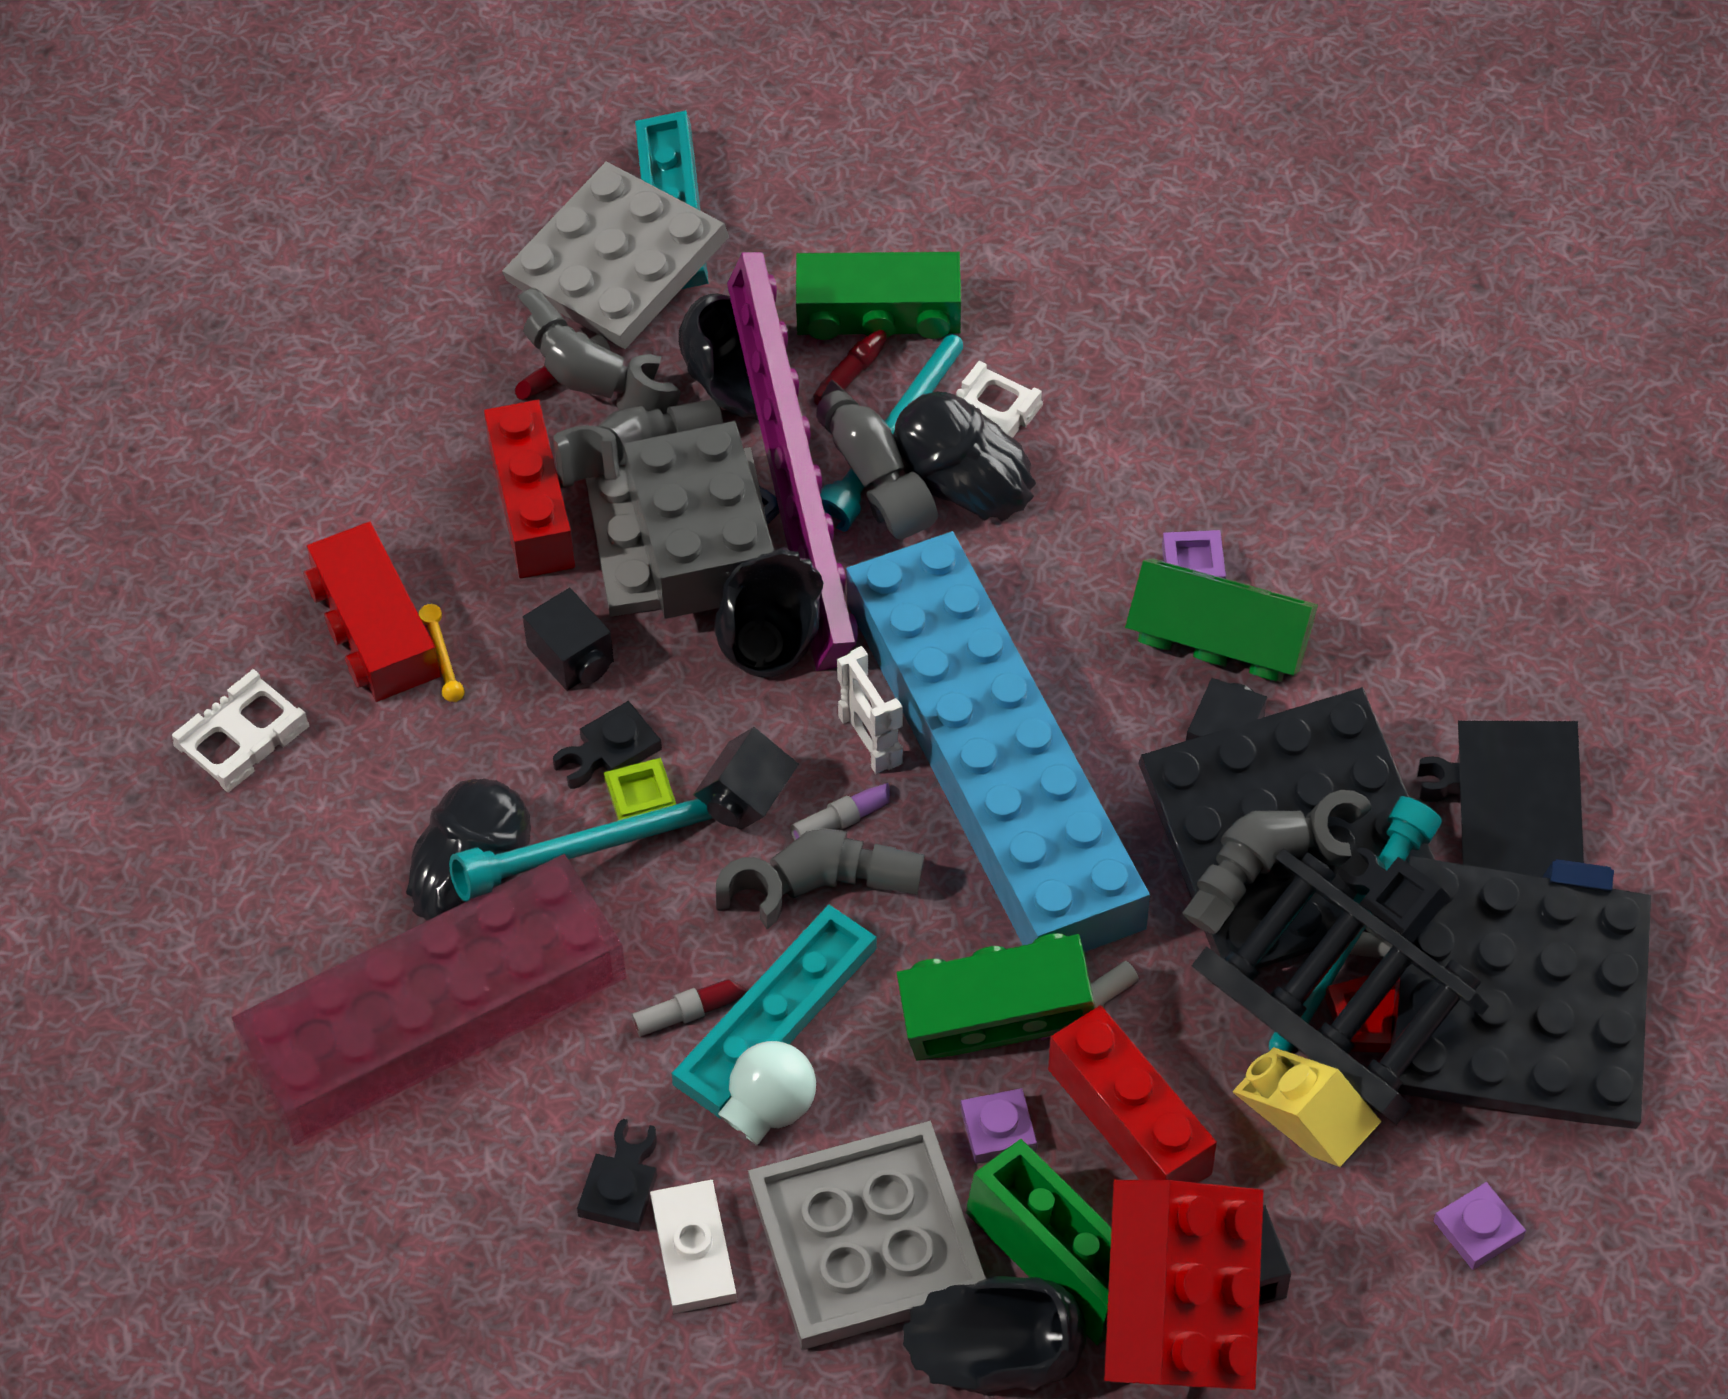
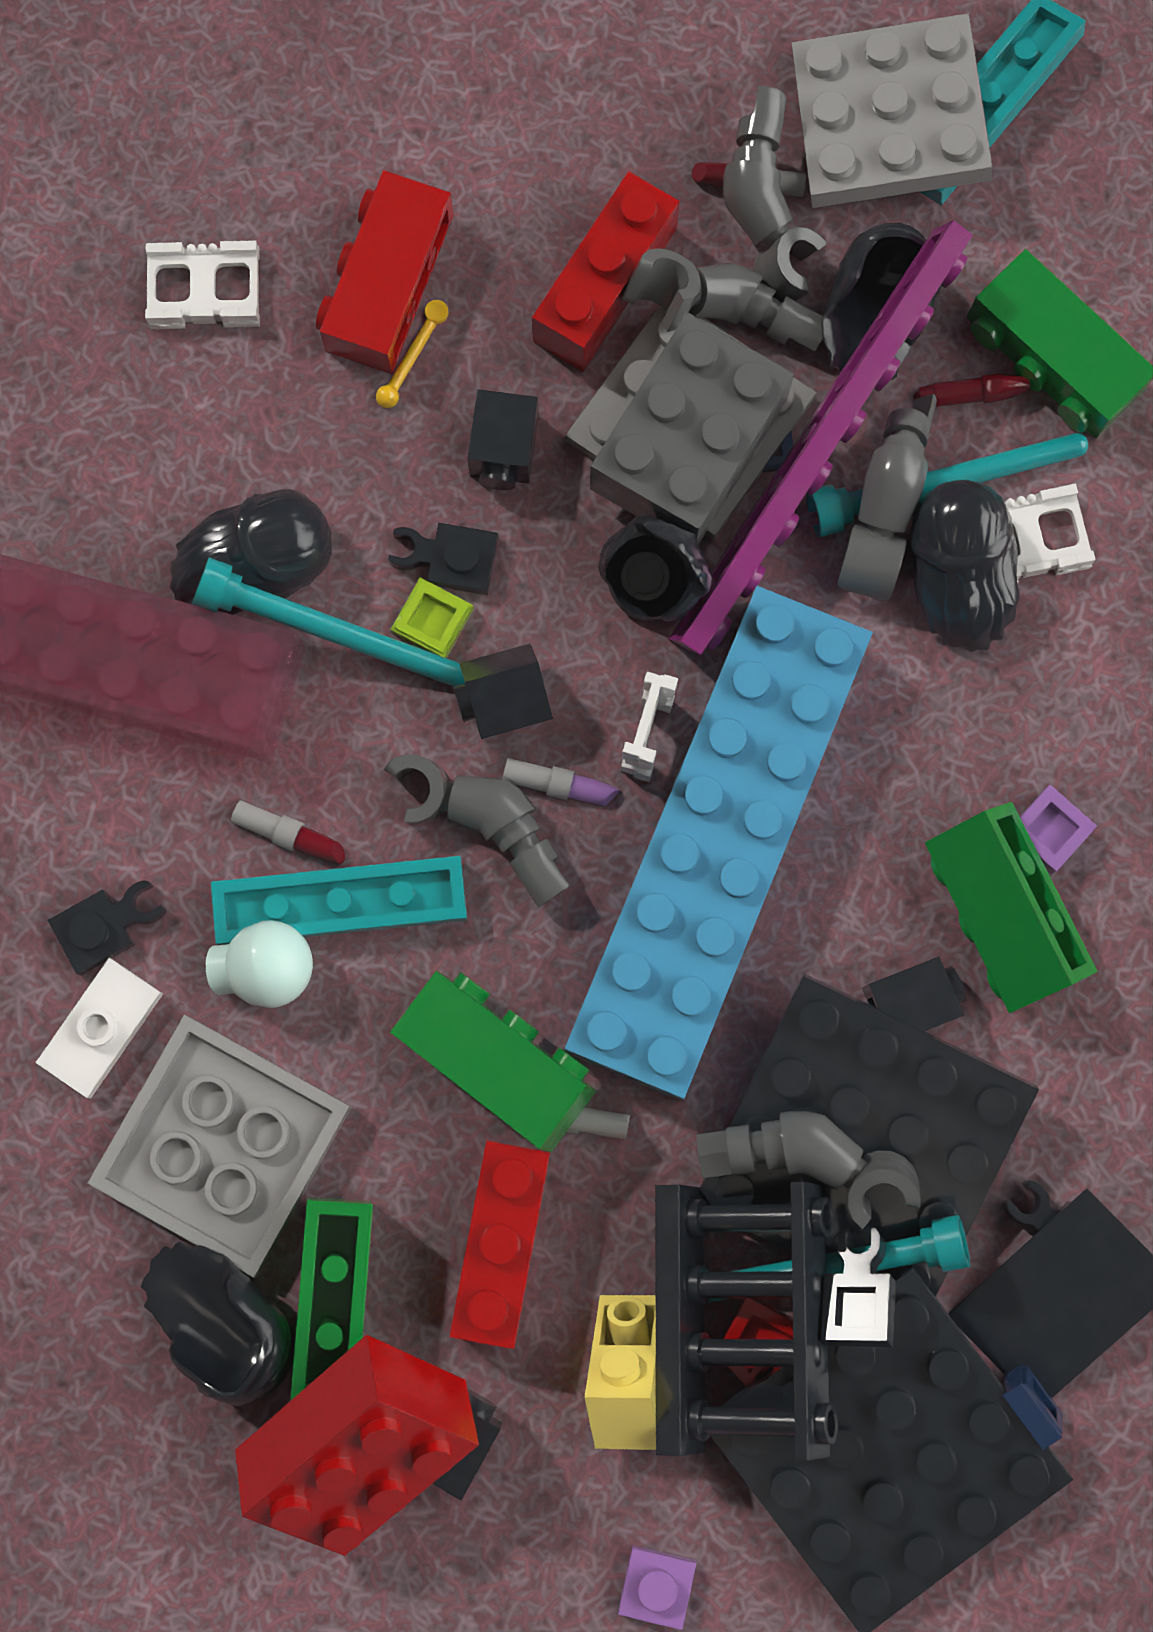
camera: 45 degrees right, 25 degrees up
medium lavender plate [961,1088,1037,1164] -> none

